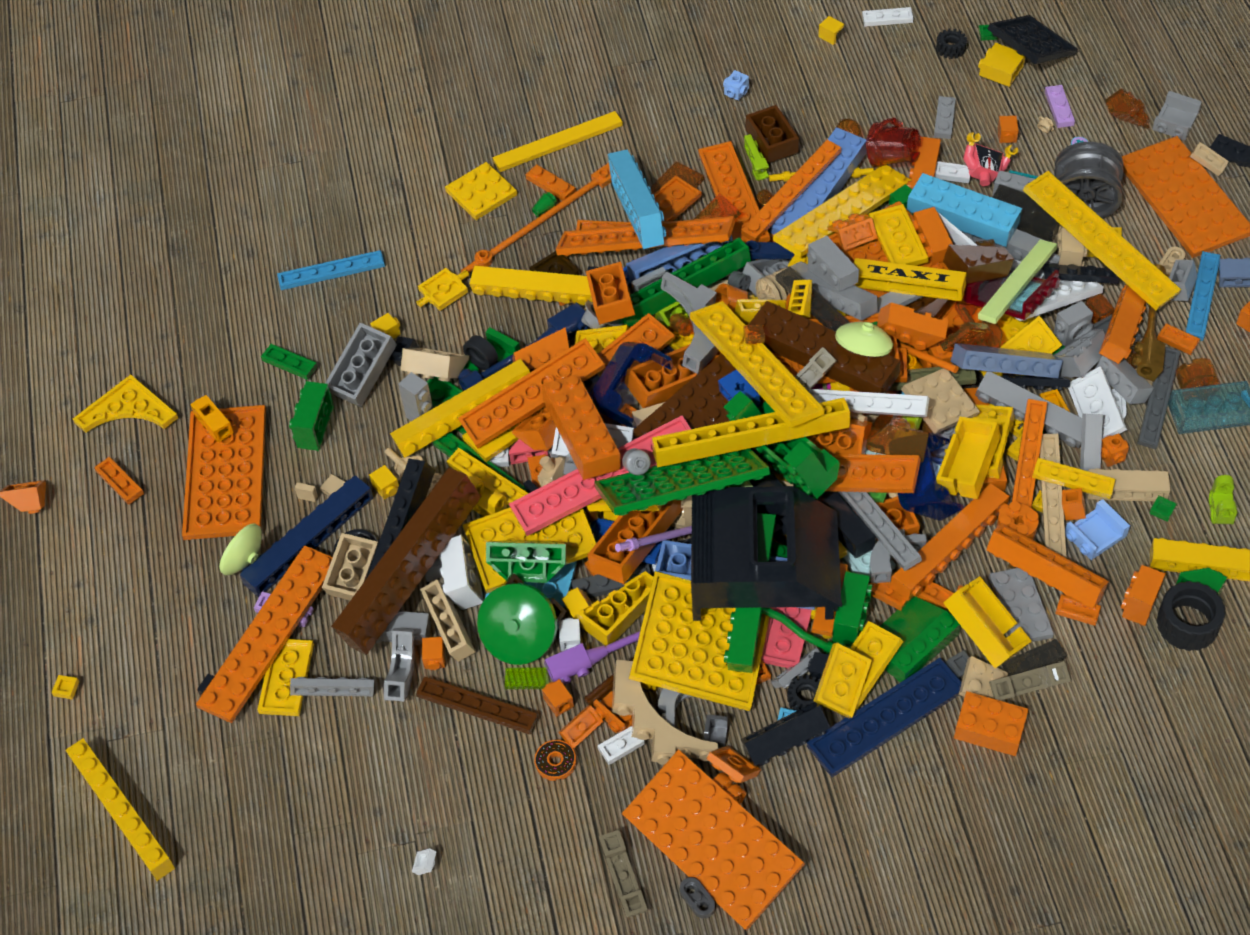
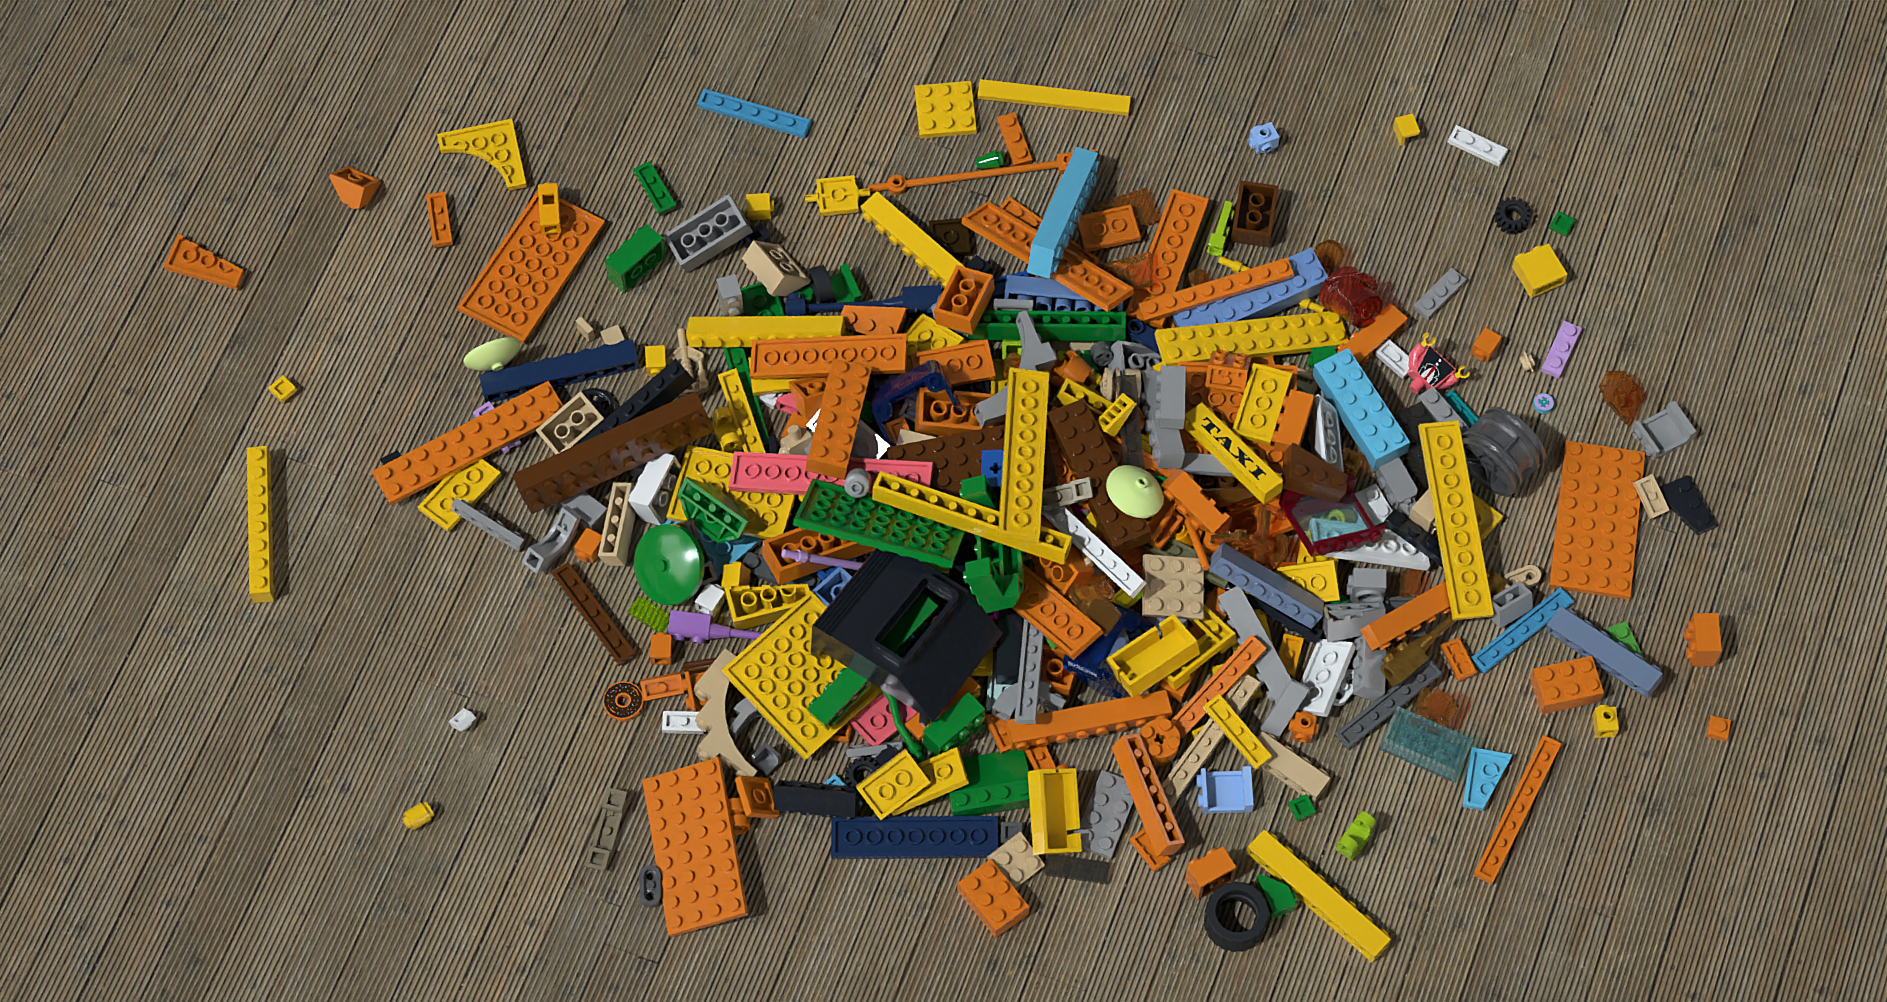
camera: 30 degrees right, 10 degrees up
clear orange plate [743,324,765,344] -> none
yellowish green tile [978,239,1057,324] -> none
black plate [987,15,1078,64] -> none
dark tan slope [989,661,1071,701] -> none
orange brick [1062,488,1086,521] -> none

